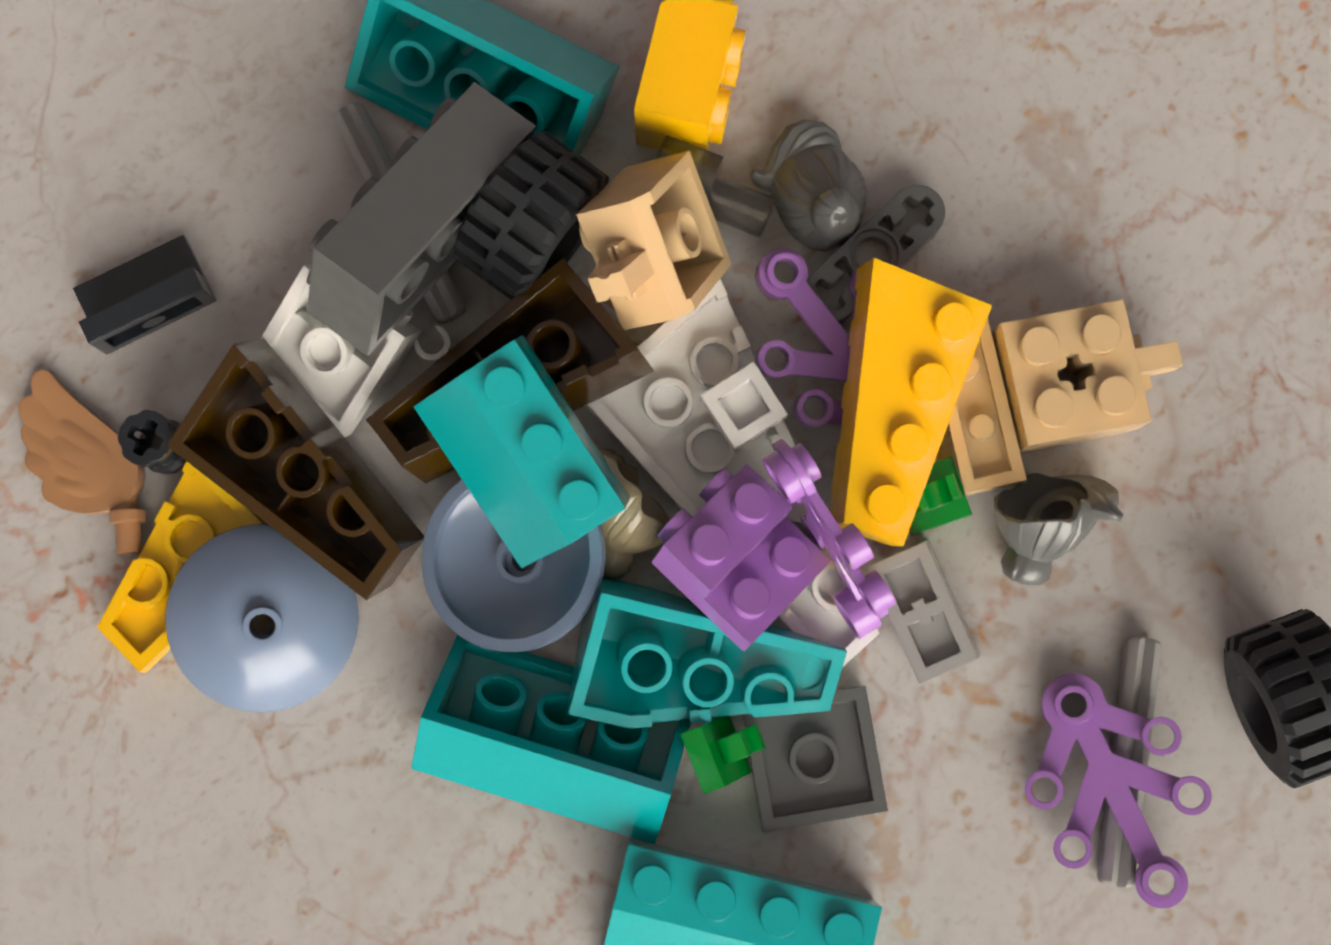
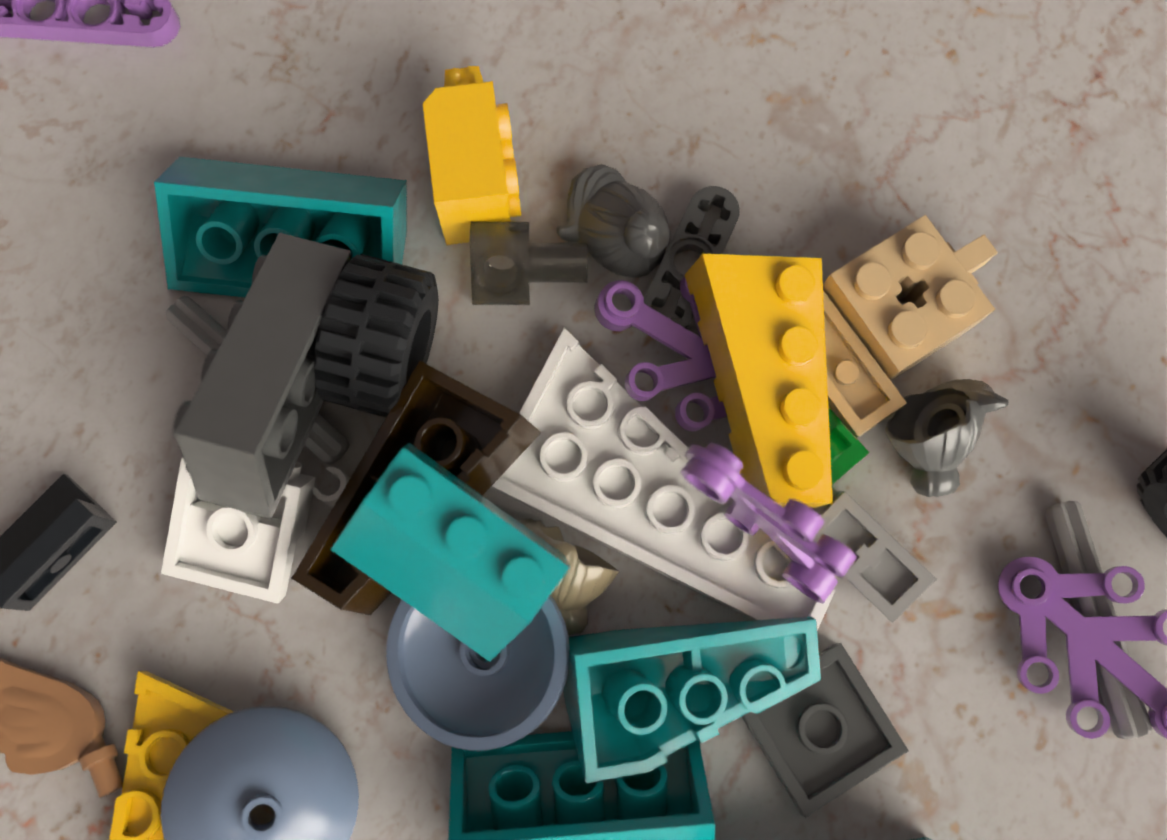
camera: 25 degrees left, 5 degrees down
black bush [118,410,186,475] -> none
dark brown wedge [166,338,424,601] -> none
tan hinge [576,151,732,330] -> none
medium lavender plate [651,464,832,652] -> none
green tile [680,716,766,794] -> none
white plate [700,362,788,451] -> none

